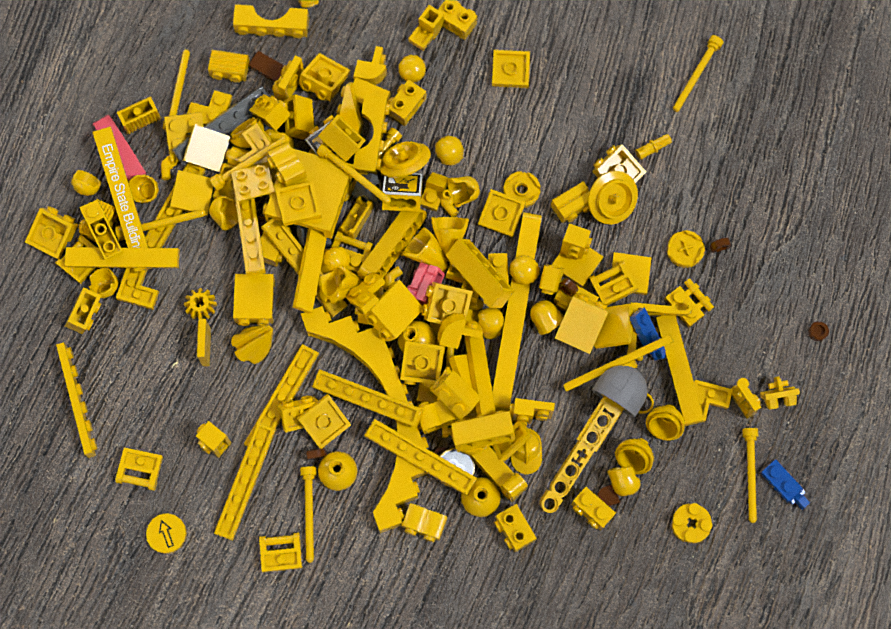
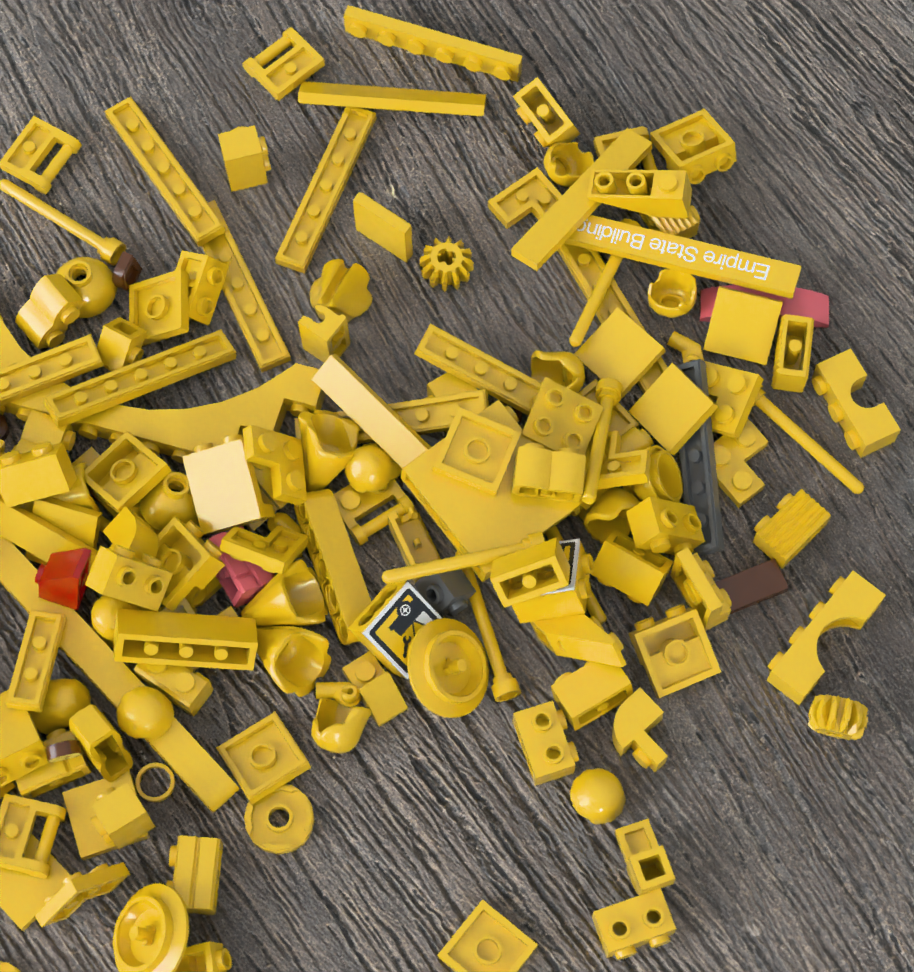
camera: 130 degrees right, 5 degrees down
yellow hair [71,170,101,196] -> none
yellow tile [146,513,187,554] -> none
yellow panel [233,274,275,326] -> none
yellow arch [353,95,390,175] -> none
yellow hair [435,135,464,166] -> none
none -> yellow tile [5,609,66,713]
none -> yellow brick [15,273,84,349]
none -> red slope [35,548,91,610]
none -> yellow plate [35,862,130,927]
none -> yellow brick [85,545,173,612]
none -> yellow brick [97,317,147,371]
none -> yellow piece [135,762,175,802]
none -> yellow plate [219,524,309,574]
none -> yellow tile [275,107,377,274]
none -> yellow tile [298,81,486,116]
none -> yellow hinge [298,305,351,363]
none -> yellow tile [703,286,783,365]
none -> yellow arch [812,348,901,458]

